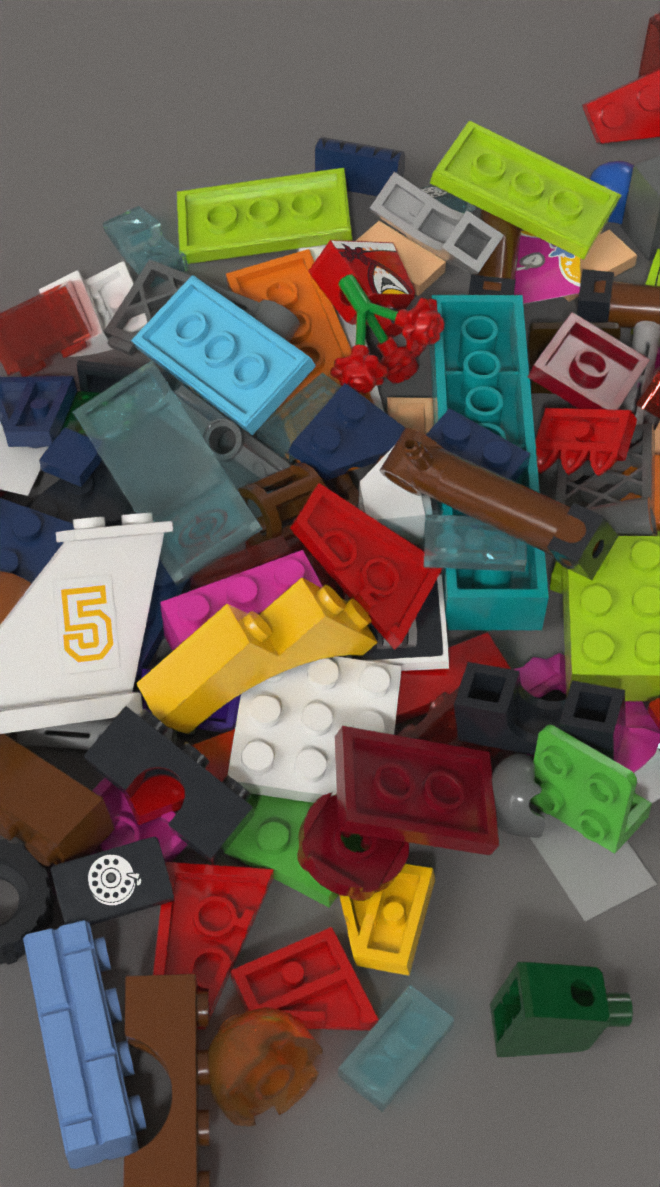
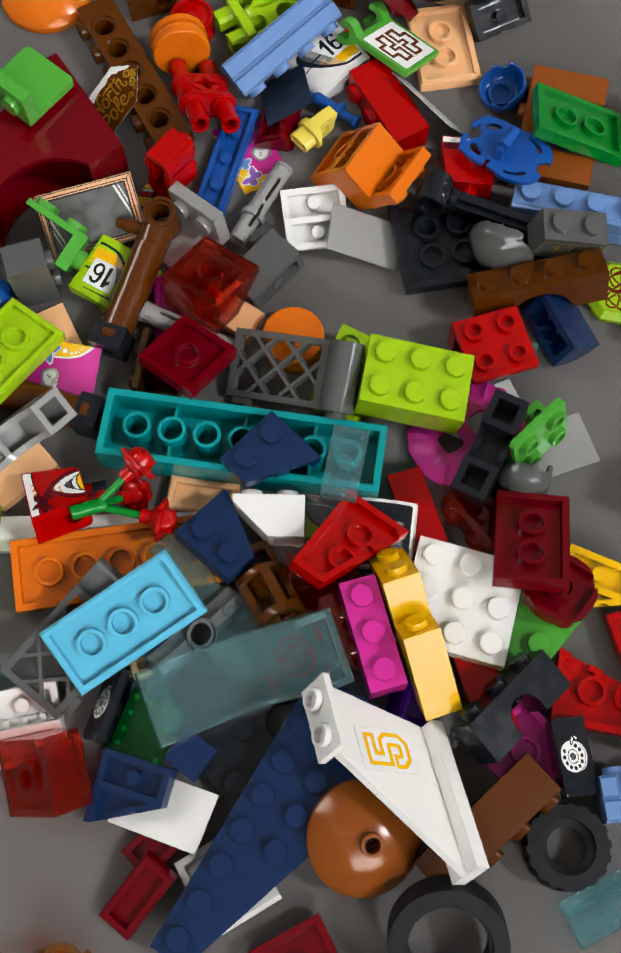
camera: 80 degrees left, 15 degrees up
reddish brown piece [379,428,618,580] -> none
red plate [535,408,637,476] -> none

